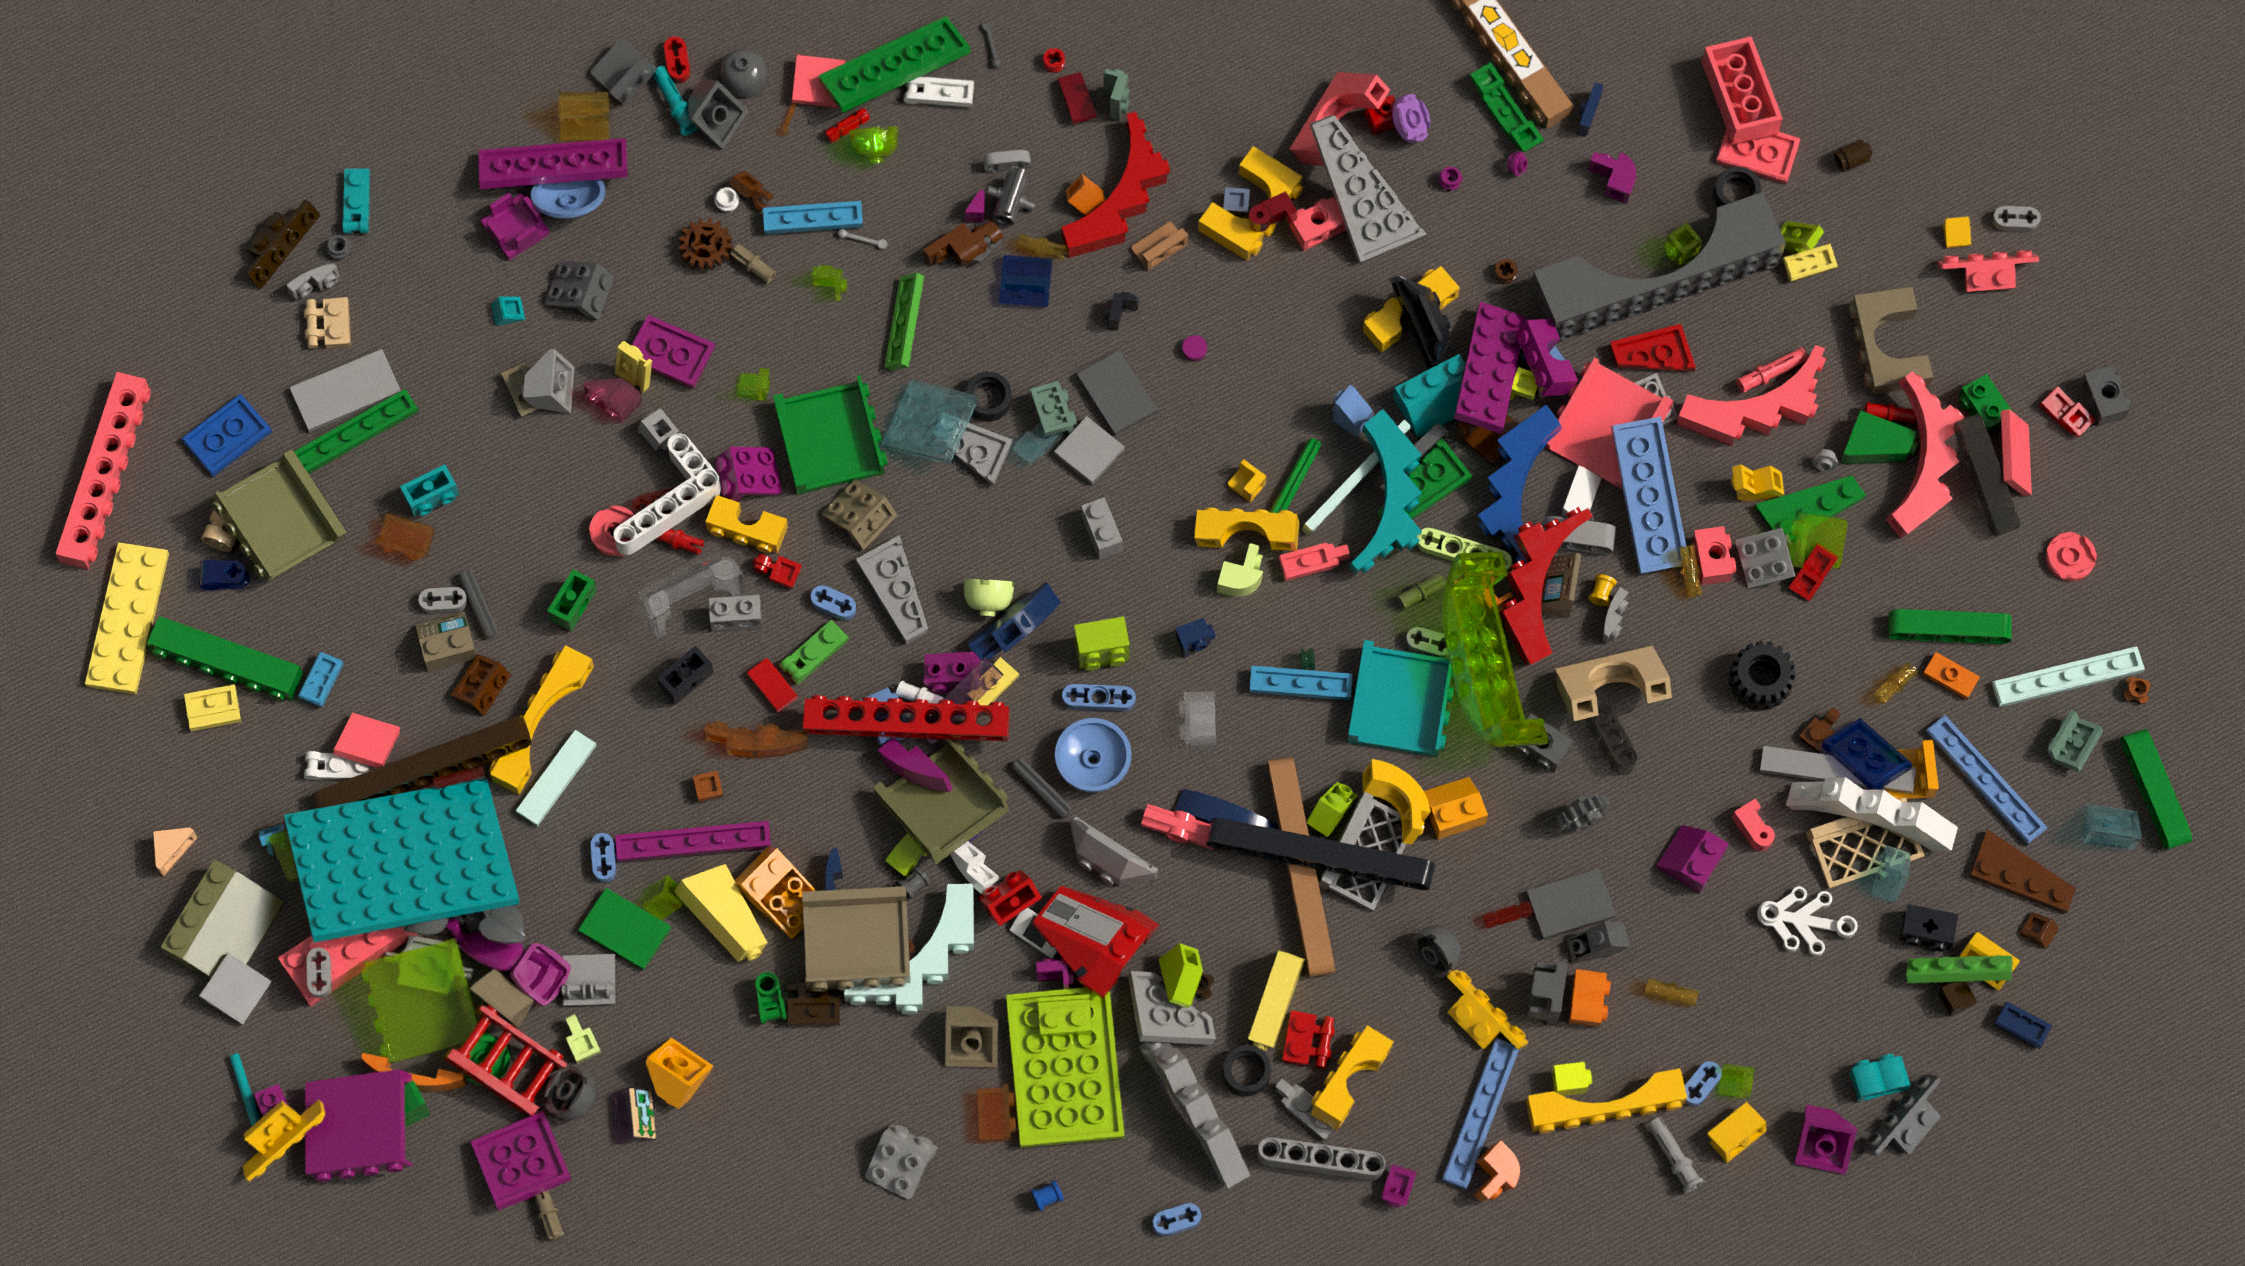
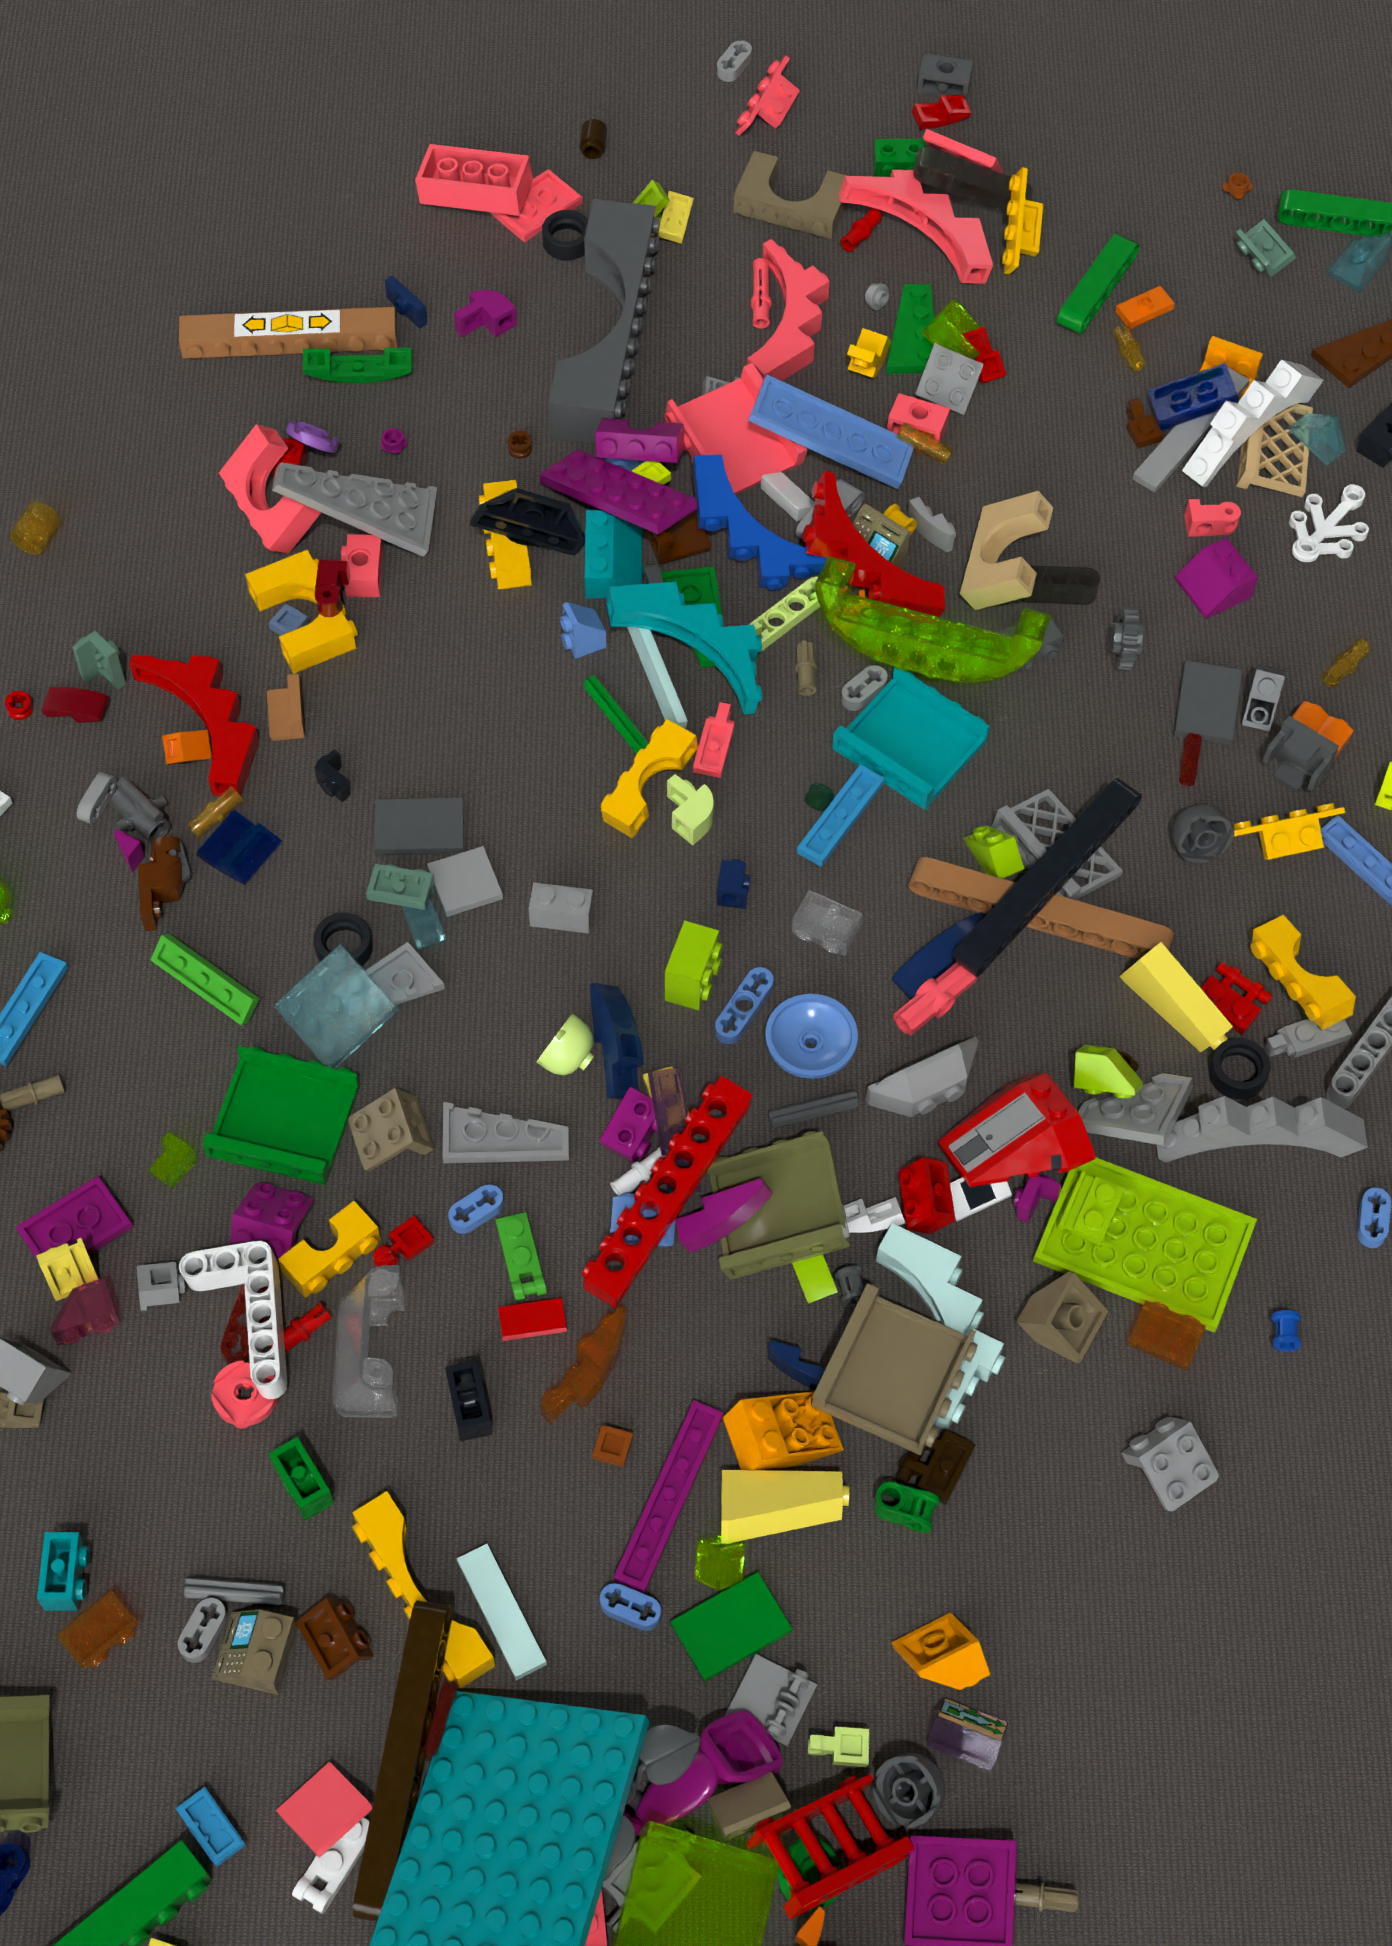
camera: 60 degrees left, 10 degrees down
light grey brick [709,595,762,632] -> none
clear neon green bracket [812,265,847,301] -> none
light grey hinge [837,229,887,250] -> none
magenta tile [1182,335,1207,362] -> none
yellow panel [1228,459,1266,503] -> none
yellow arch [1362,759,1430,845] -> none
light orange slope [1424,777,1488,840] -> none
magenta plate [1507,152,1528,176] -> none
red wing [1609,324,1696,372] -> none
clear neon green brick [1665,223,1702,265] -> none
black tyre [1729,641,1796,711] -> none
green slope [1841,410,1918,464] -> none
medium blue tile [1925,715,2047,845] -> none
yellow slope [1943,217,1971,248] -> none
light aqua tile [1992,646,2145,707] -> none
coral tile [2045,532,2097,582] -> none
none -> yellow bracket [1002,167,1043,275]

